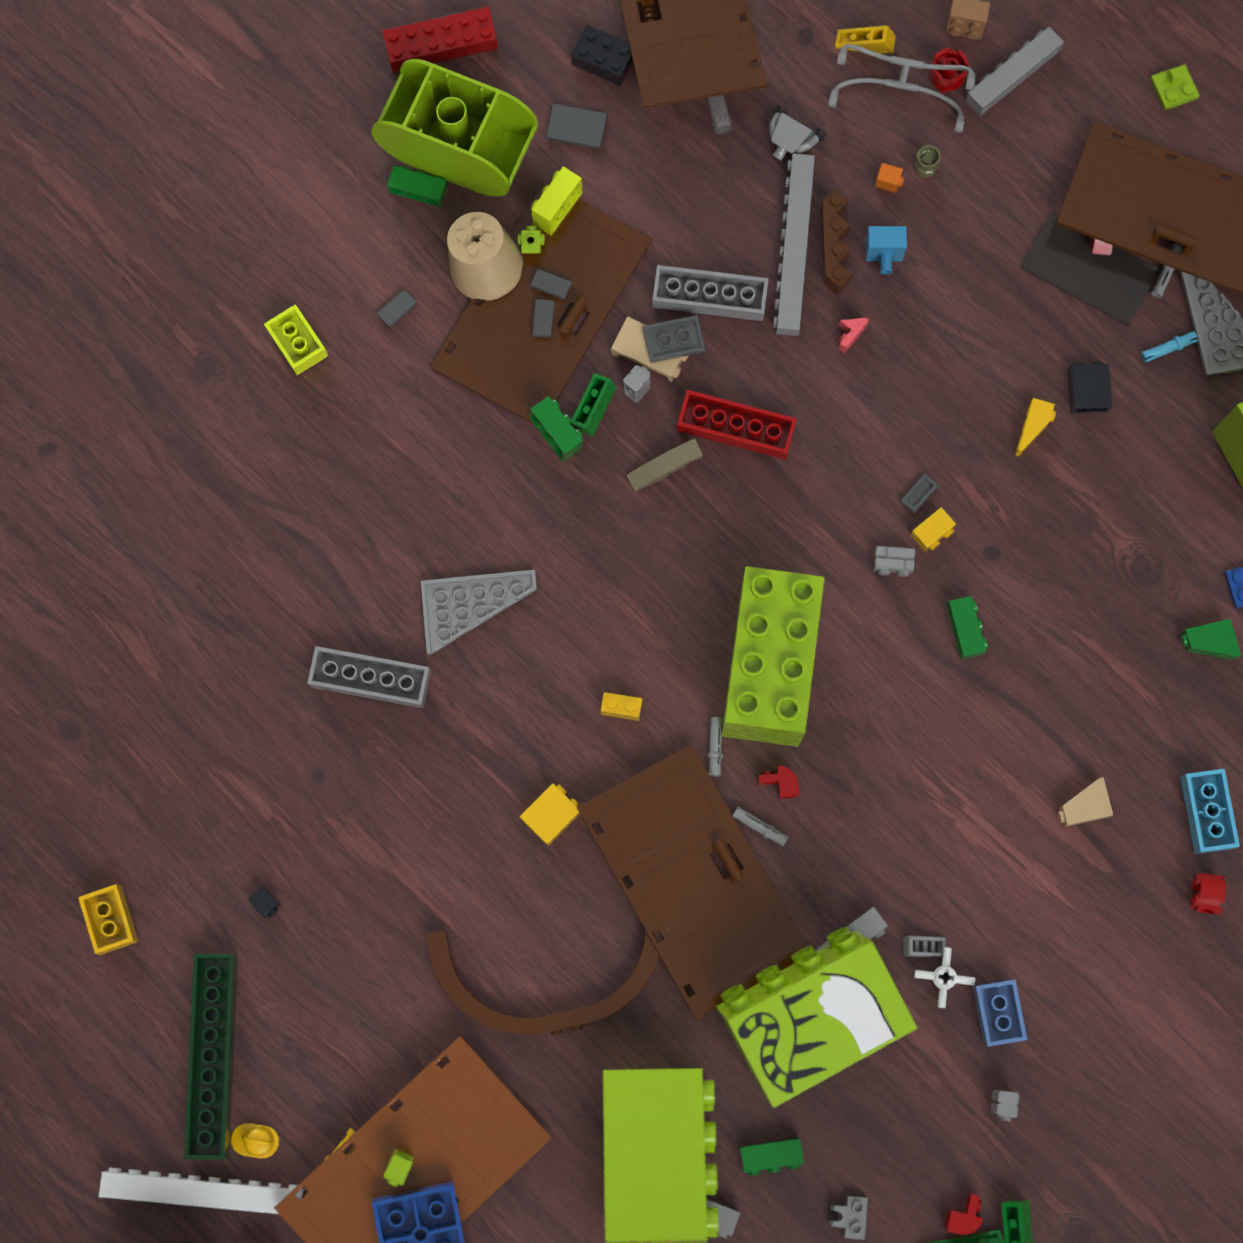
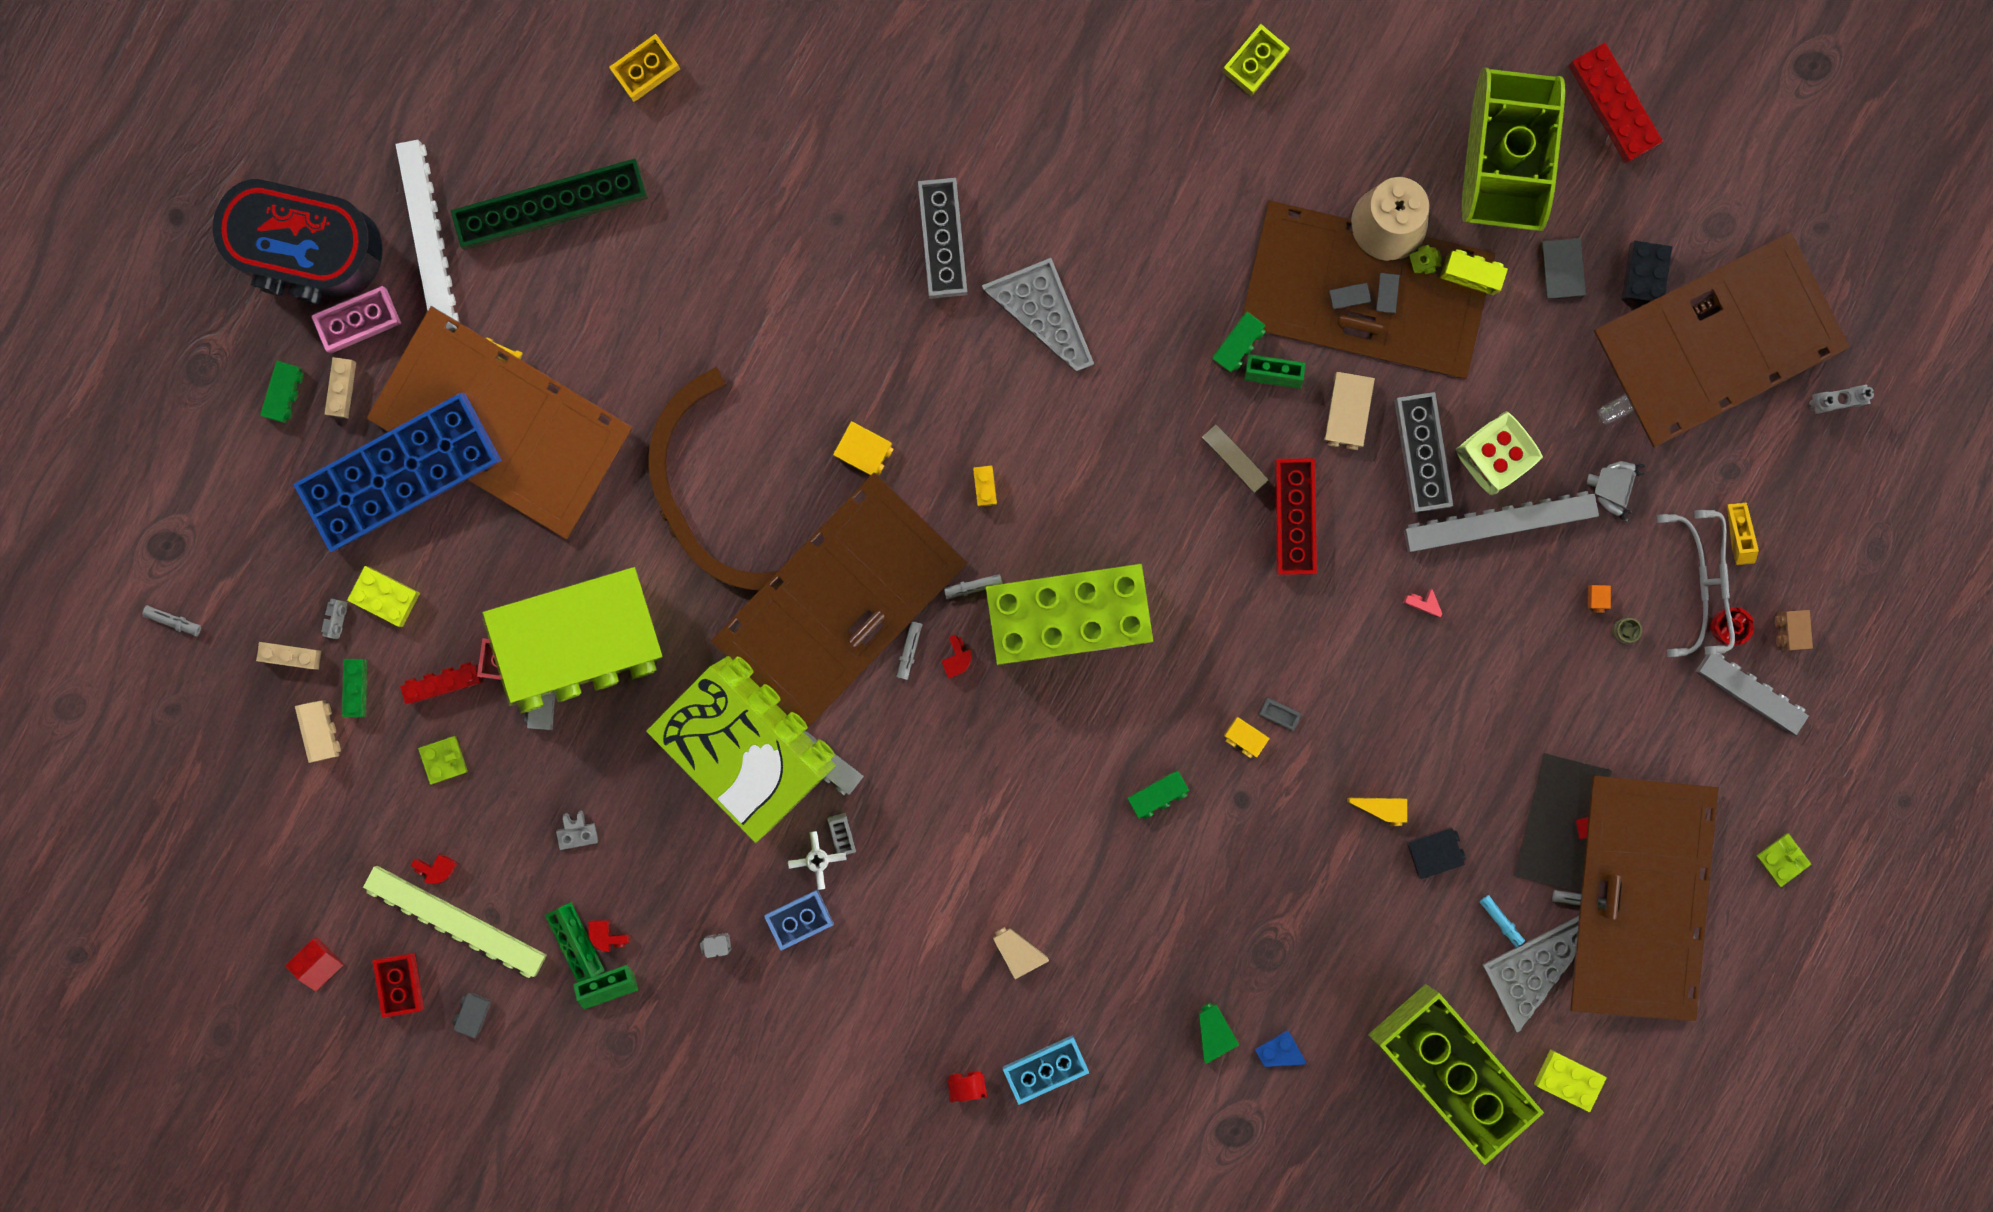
camera: 65 degrees right, 10 degrees up
yellow piece [231,1123,279,1158] -> none
black brick [248,886,281,918] -> none
dark grey tile [377,289,417,328] -> none
lime brick [384,1149,413,1187] -> none
green brick [387,166,448,207] -> none
light grey brick [623,365,651,403] -> none
dark grey tile [642,315,706,364] -> none
green brick [739,1138,804,1176] -> none
reddish brown brick [821,188,852,295] -> none
dark azure brick [865,226,907,274] -> none
light grey brick [874,546,915,577] -> none
none -> yellowish green piece [1456,411,1543,495]

